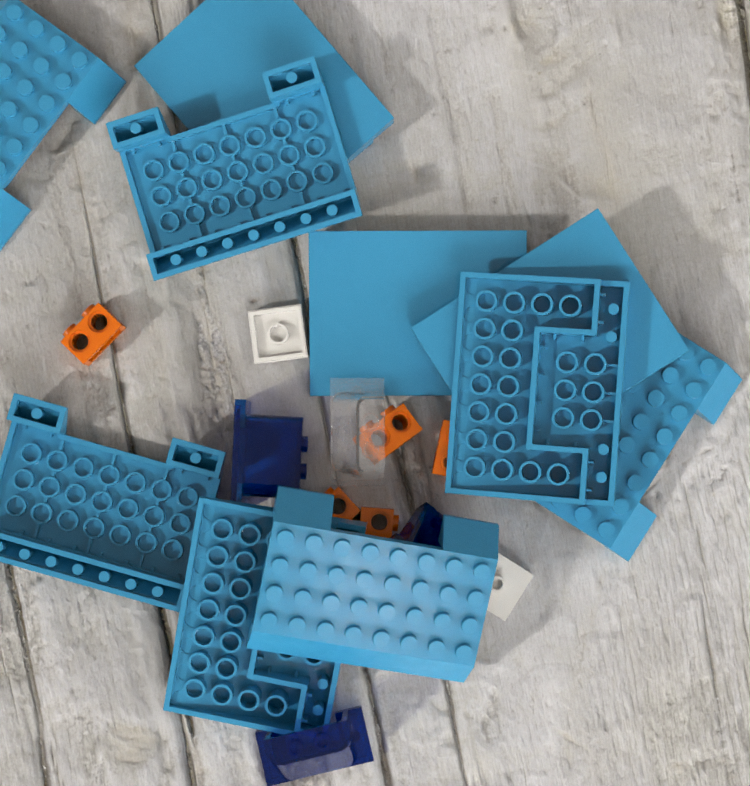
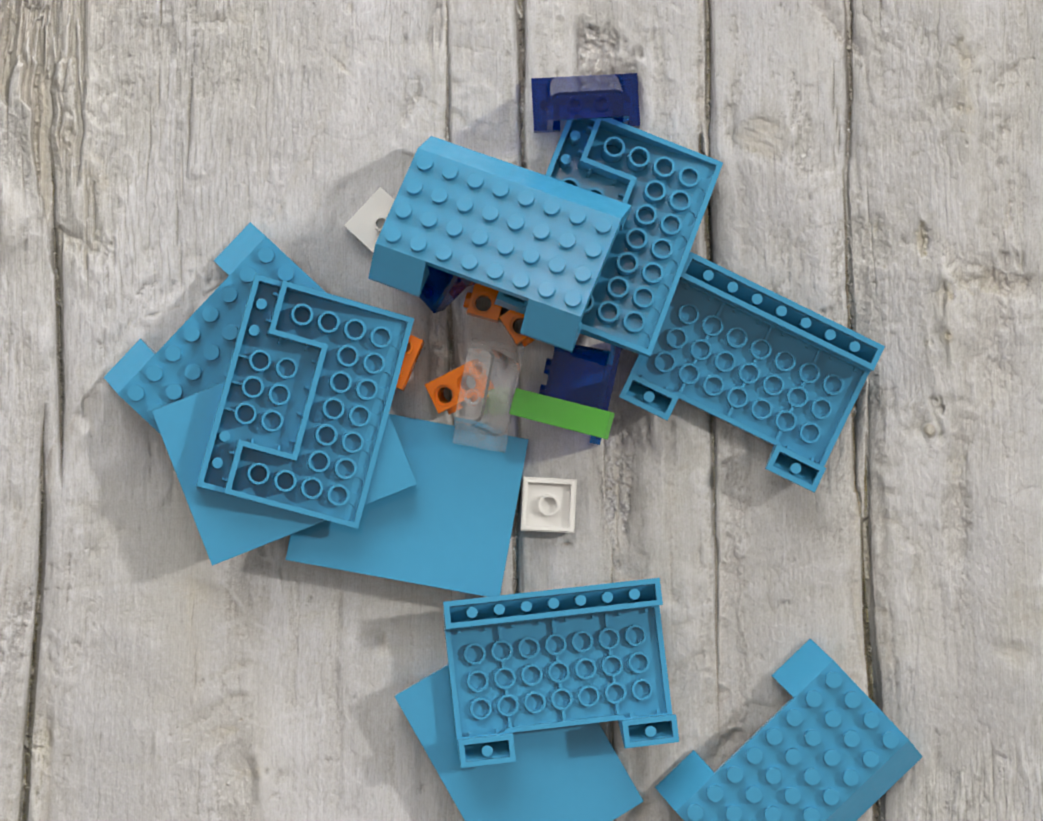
camera: 170 degrees left, 0 degrees up
orange brick [60,303,126,366] -> none
none -> bright green tile [509,388,615,440]

